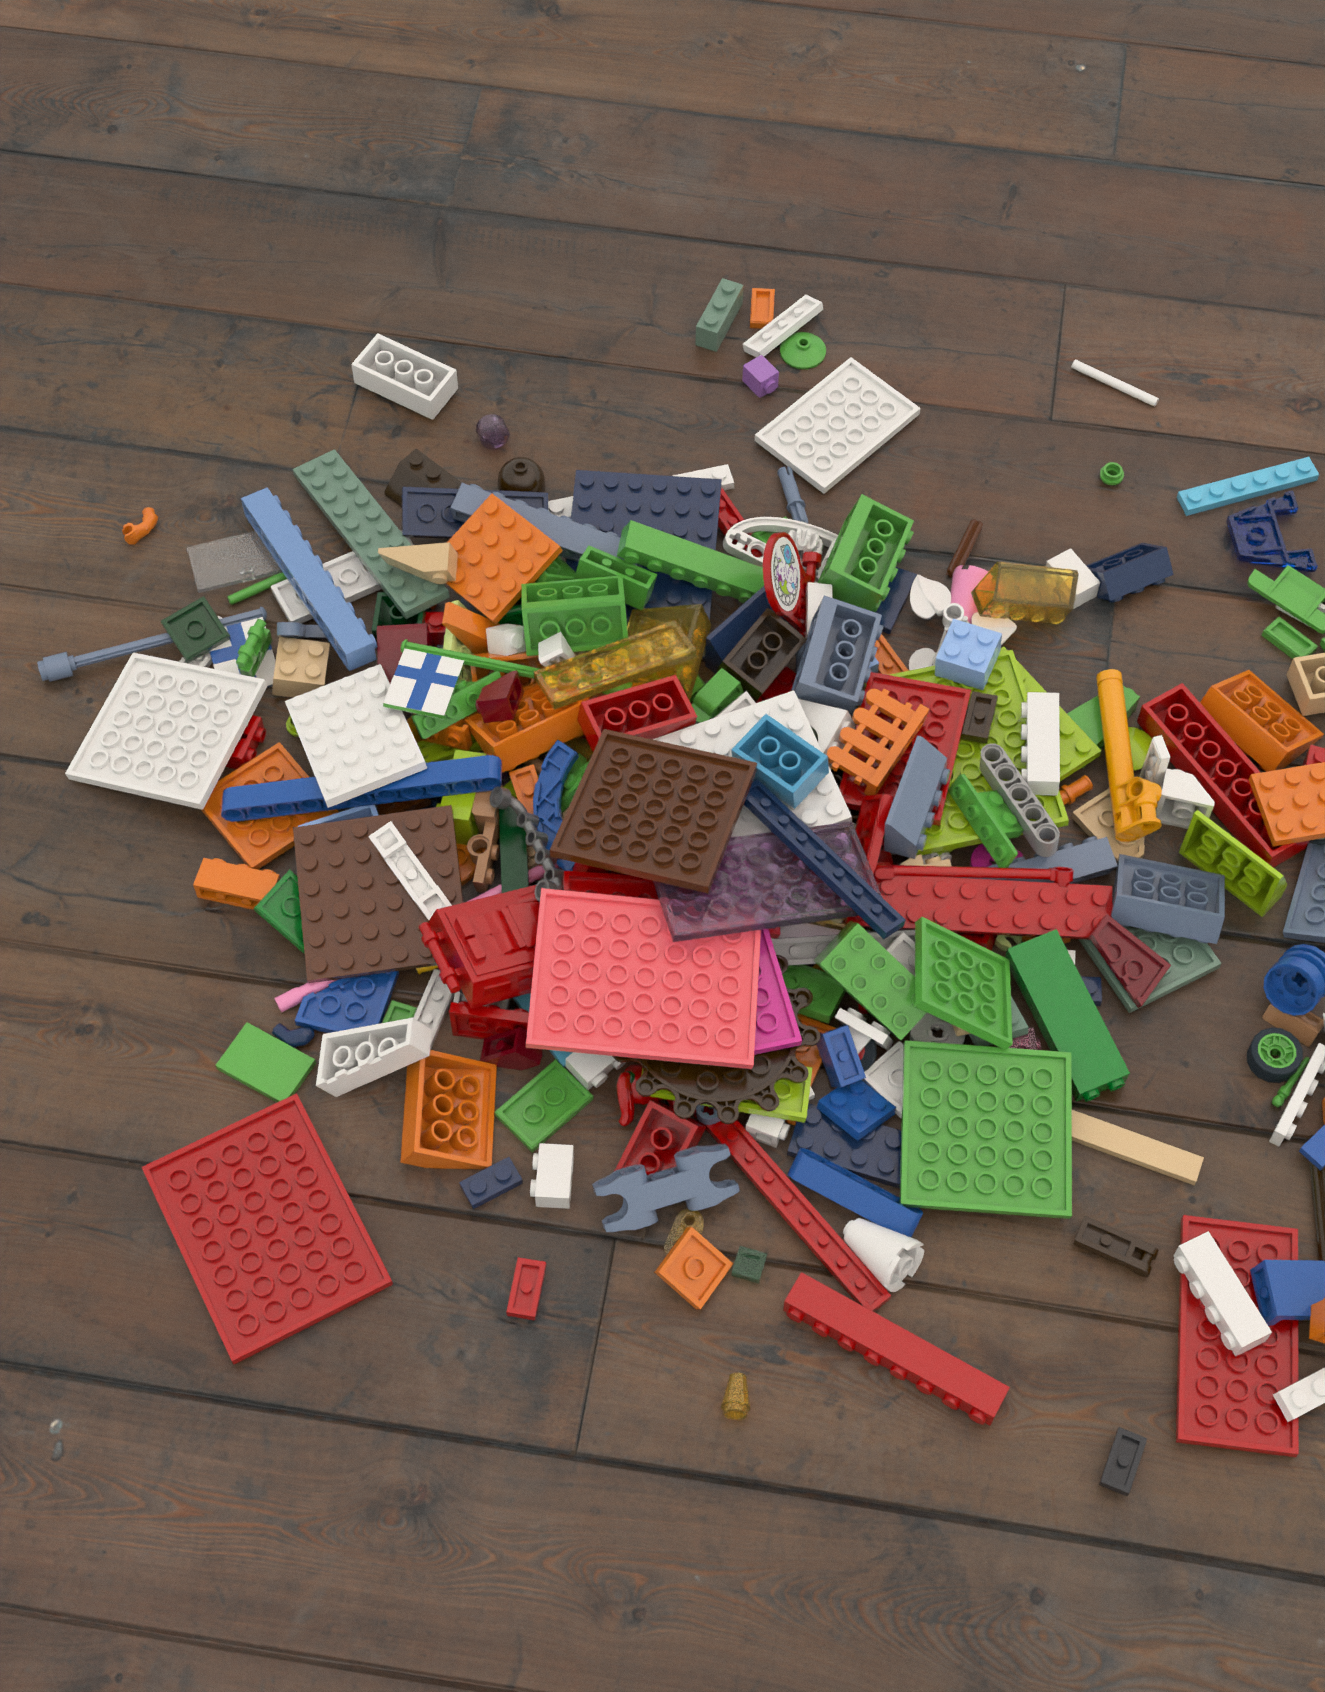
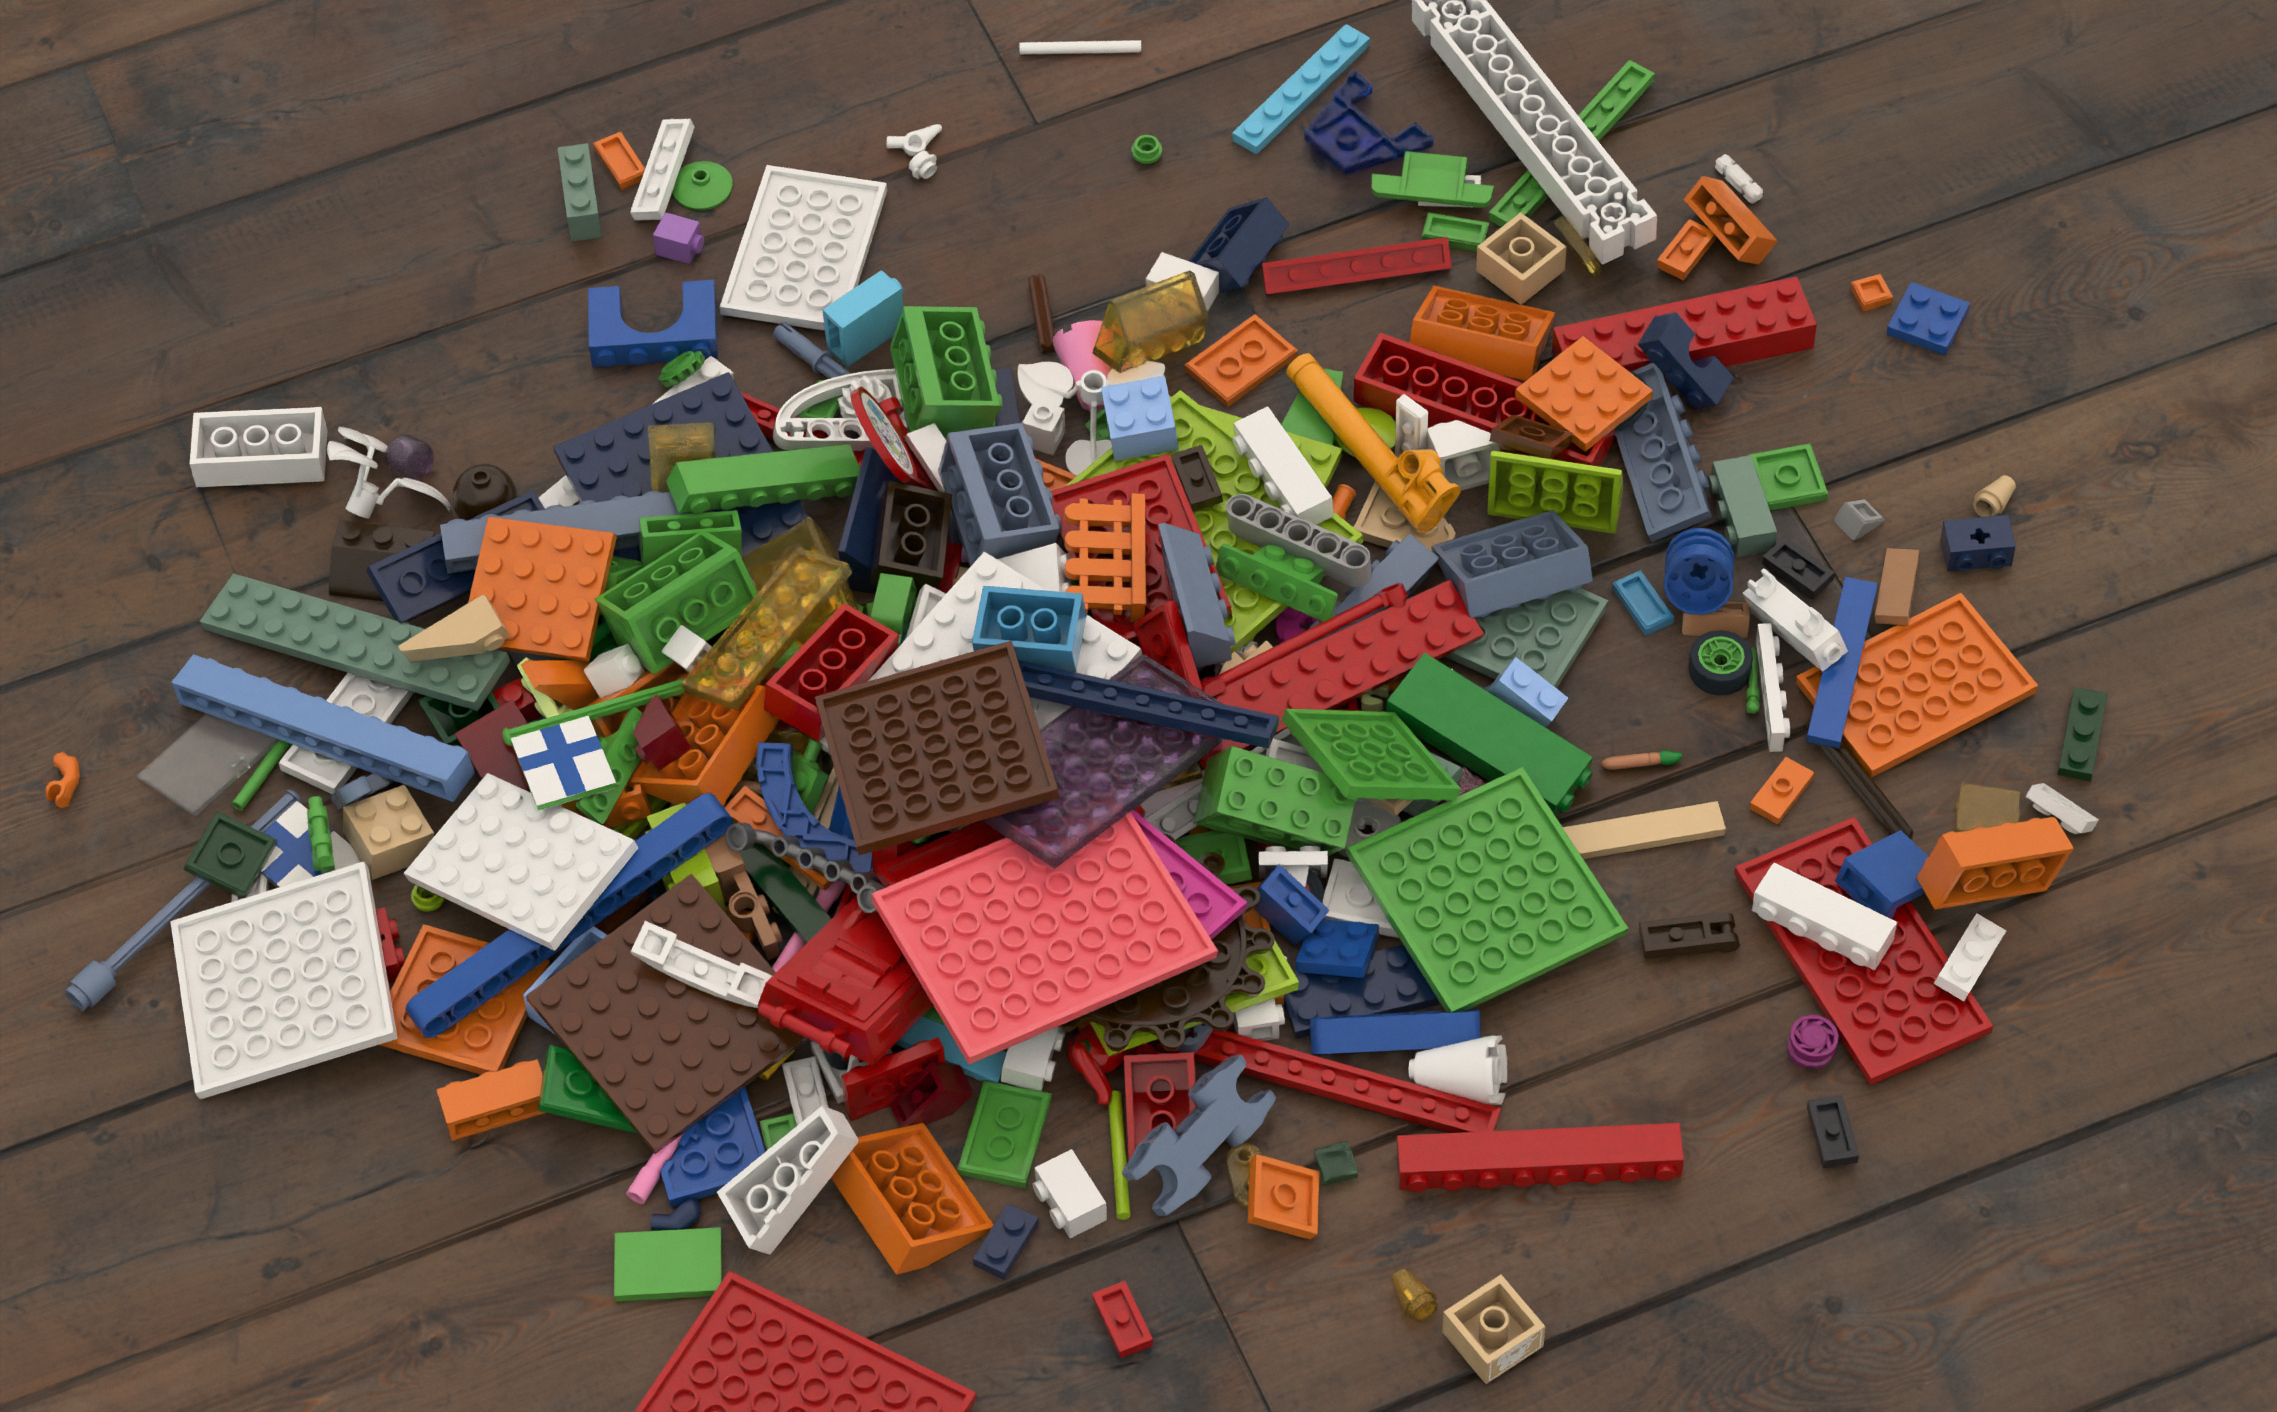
camera: 30 degrees left, 5 degrees down
dark red wing [1089,914,1171,1008] -> none
none -> white plant [327,427,451,519]
none -> blue arch [588,280,718,367]
none -> clear yellow slope [648,422,716,493]
none -> bright green gear [658,351,705,387]
none -> medium azure brick [823,270,904,367]
none -> white animal [887,124,942,156]
none -> white plate [909,151,937,179]
none -> white brick [1022,399,1066,455]
none -> lime bar [1108,1091,1131,1220]
none -> orange tile [1185,314,1298,408]
none -> red plate [1261,237,1452,294]
none -> tan brick [1442,1275,1545,1384]
none -> light blue brick [1487,657,1568,728]
none -> reddish brown plate [1489,414,1573,459]
none -> nougat piece [1600,750,1683,770]
none -> dark azure tile [1612,570,1674,636]
none -> orange plate [1749,757,1815,825]
none -> magenta wheel [1787,1015,1839,1069]

